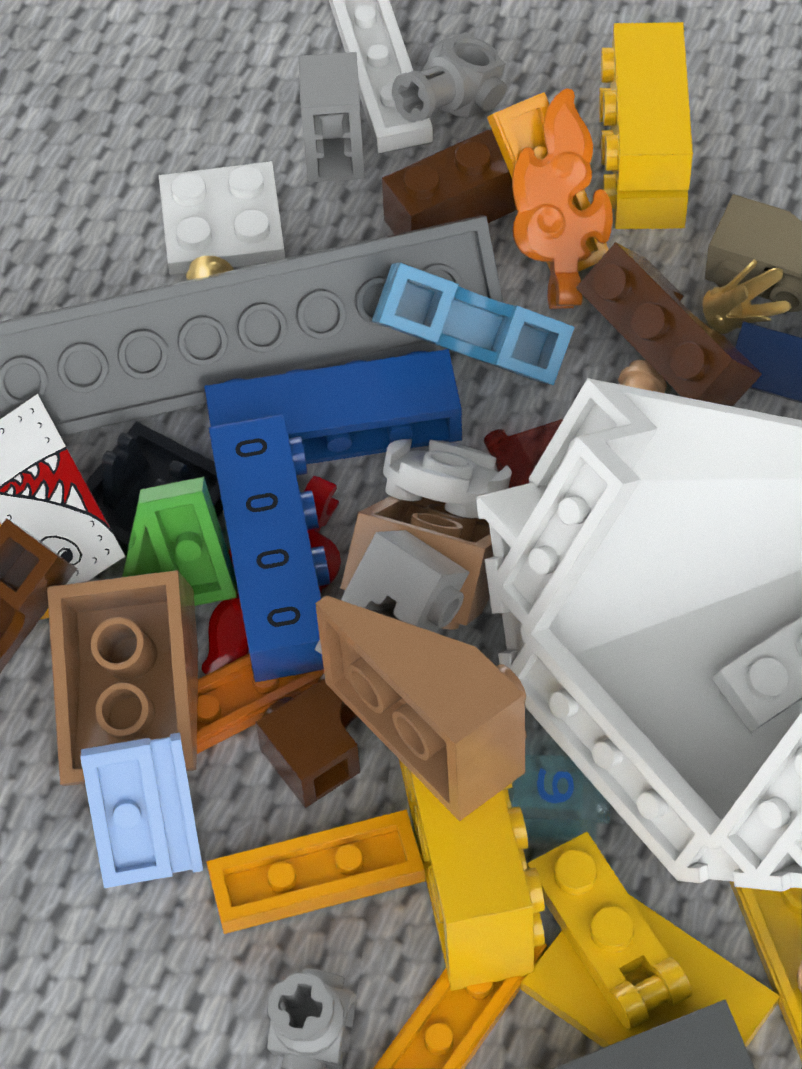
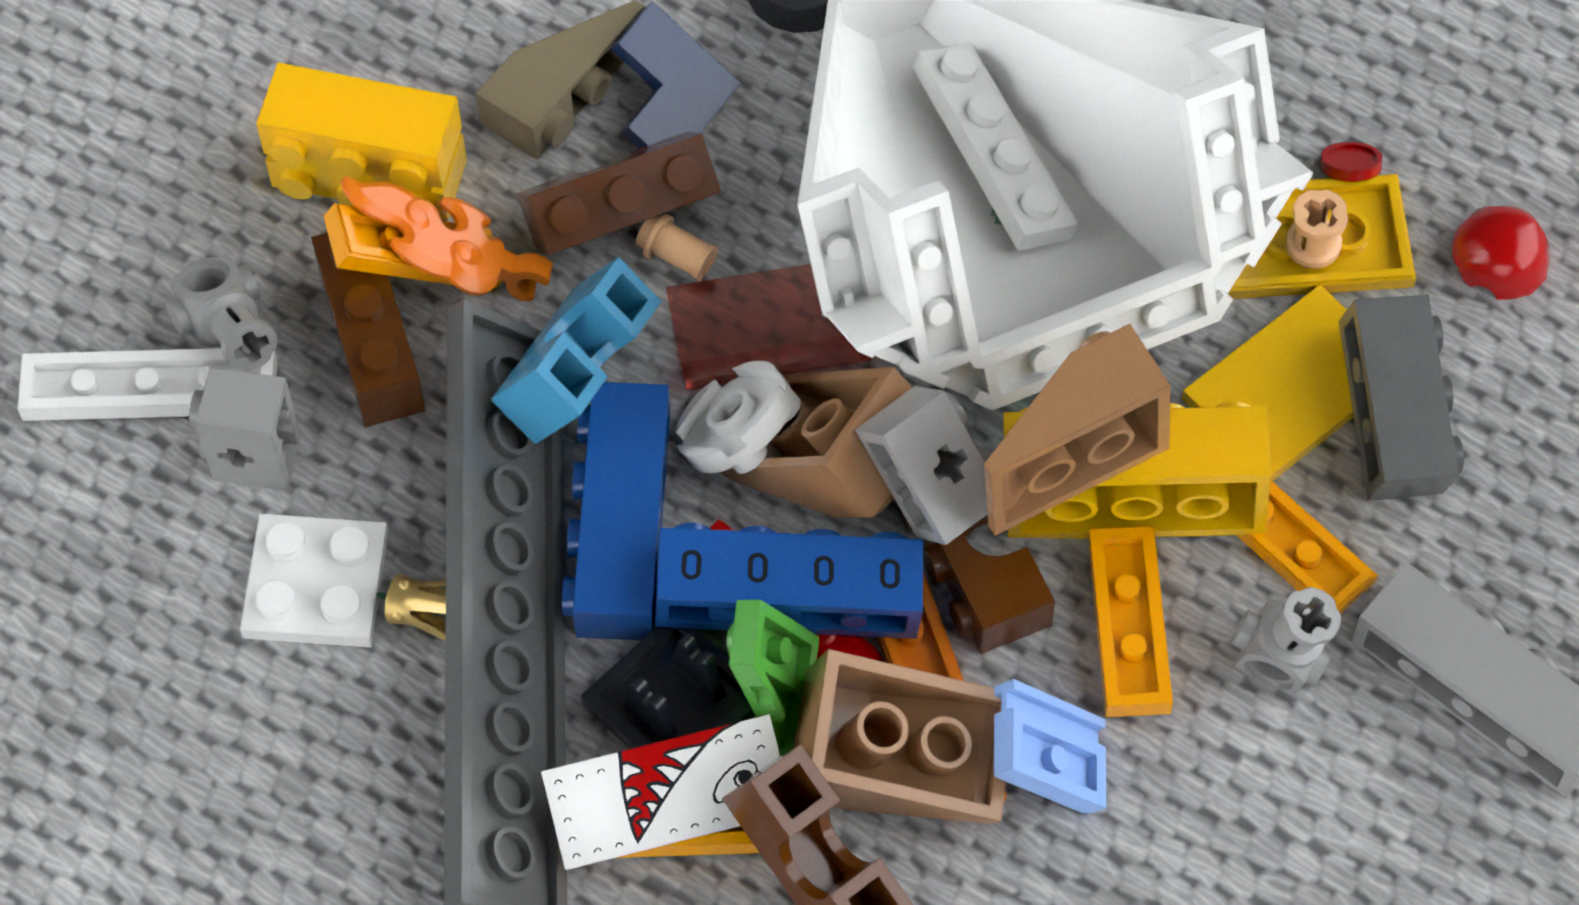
camera: 80 degrees left, 5 degrees up
yellow plate [527,832,692,1030] -> none
pearl gold piece [702,259,792,334] -> none

